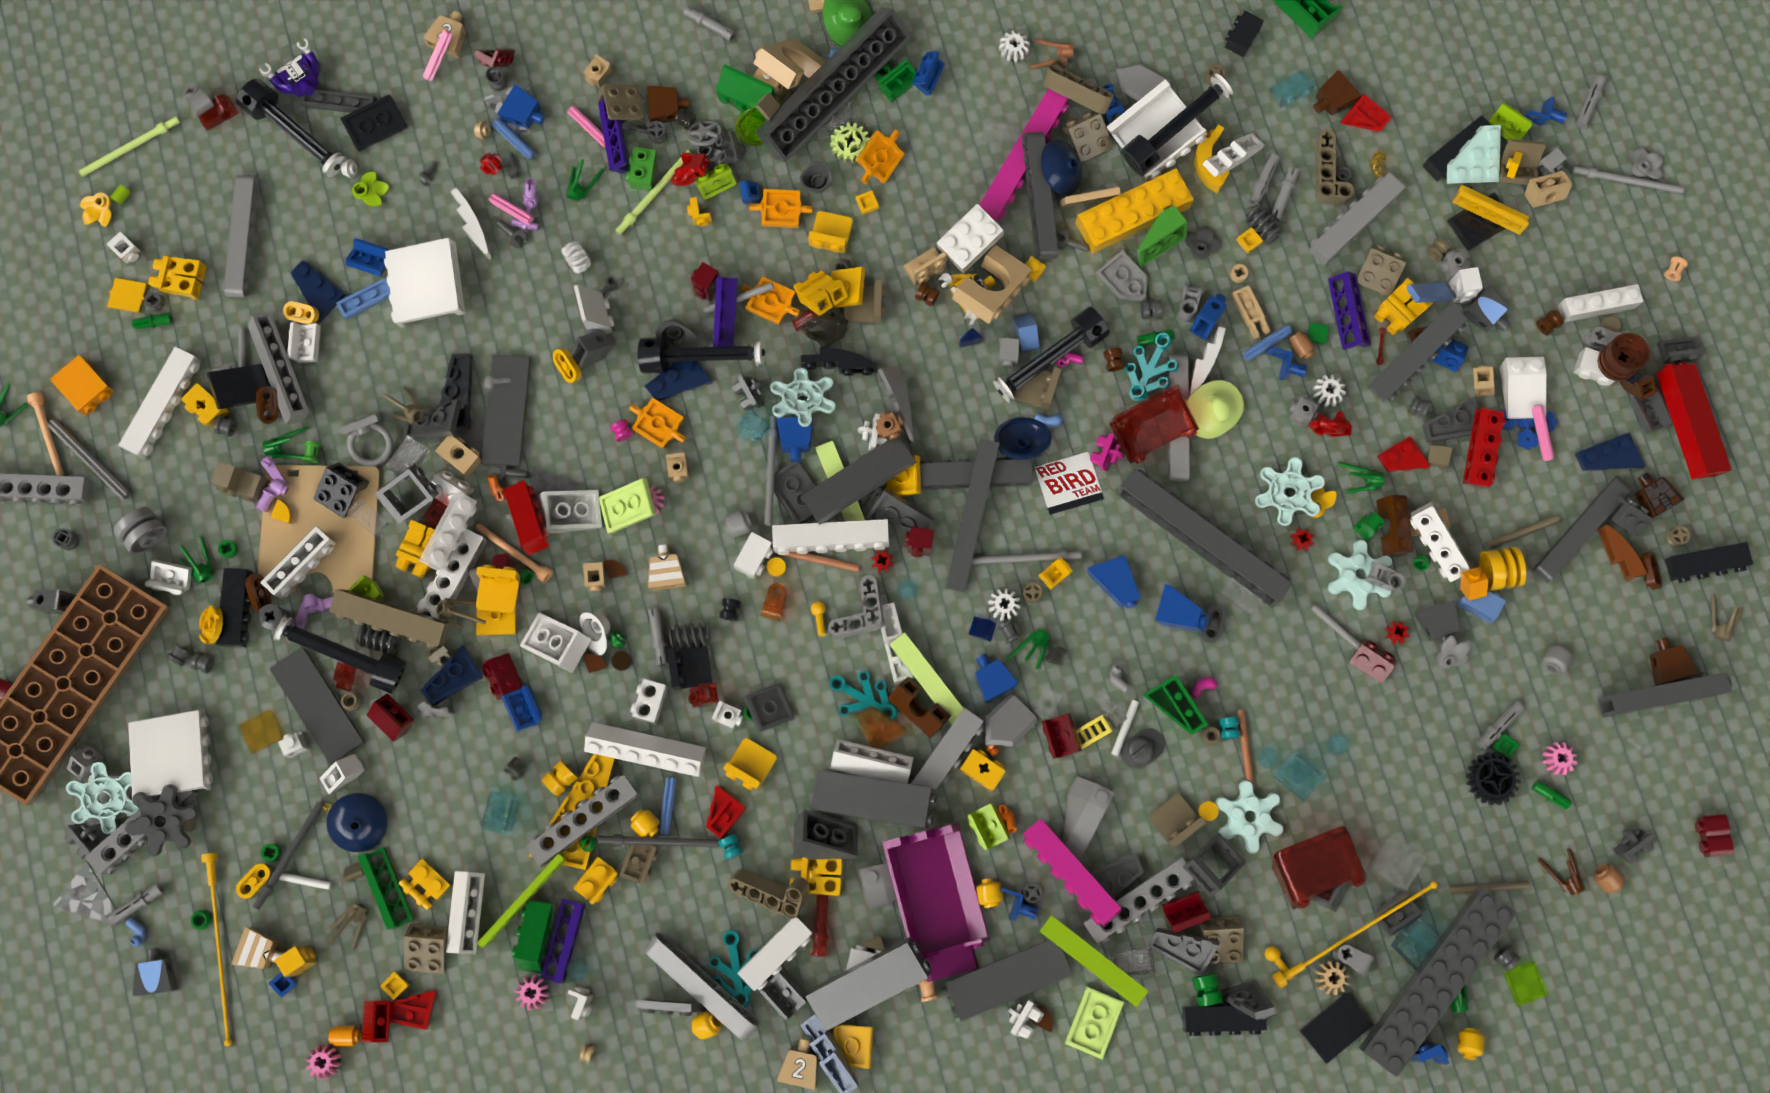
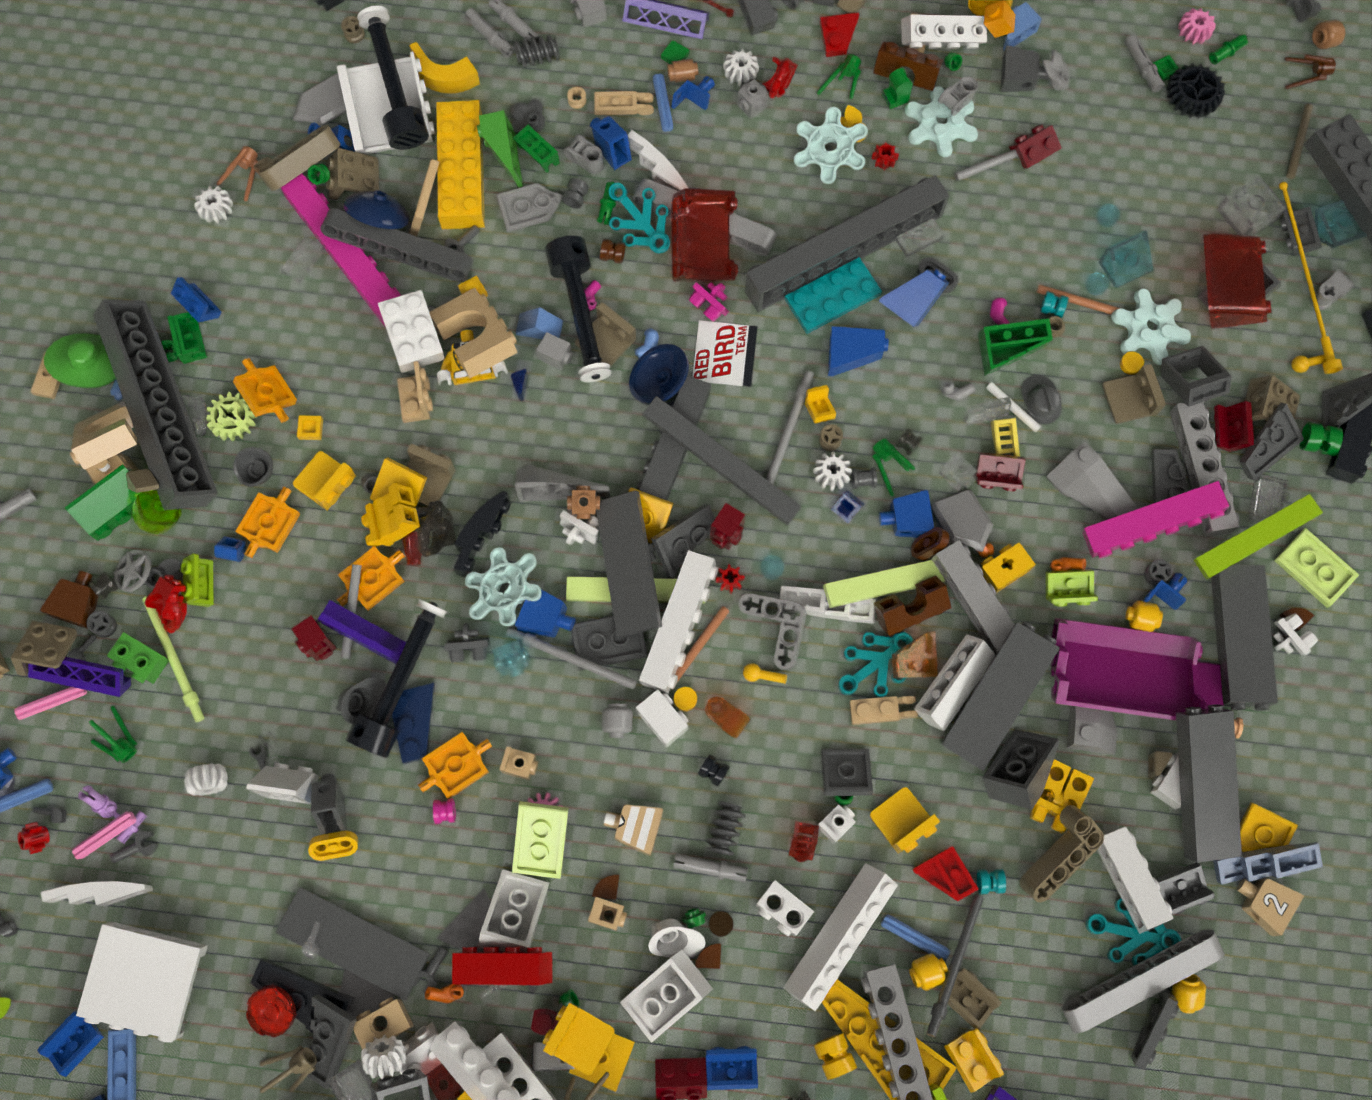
camera: 70 degrees left, 5 degrees down
light nougat piece [475,524,553,583] -> none
green hinge [580,836,597,852] -> none
black bracket [667,646,713,690] -> none
yellow bracket [687,197,712,226] -> none
dark grey hips [716,131,747,170] -> none
clear red pin [810,895,829,957] -> none
reddish brown wheel [915,282,940,307] -> none
yellowish green hat [1183,380,1244,439] -> none
white slope [1203,133,1265,177] -> none
yellow plate [1236,227,1263,254] -> none
tan gear [1315,961,1350,995] -> none
red gear [1384,621,1410,645] -> none
none -> clear red tile [246,986,296,1037]
none -> green bush [308,164,330,185]
none -> white gear [361,1035,406,1080]
none -> green hinge [513,125,560,173]
none -> teal plate [784,257,882,334]
none -> tan hinge [849,696,918,725]
none -> reddish brown plate [911,527,950,561]

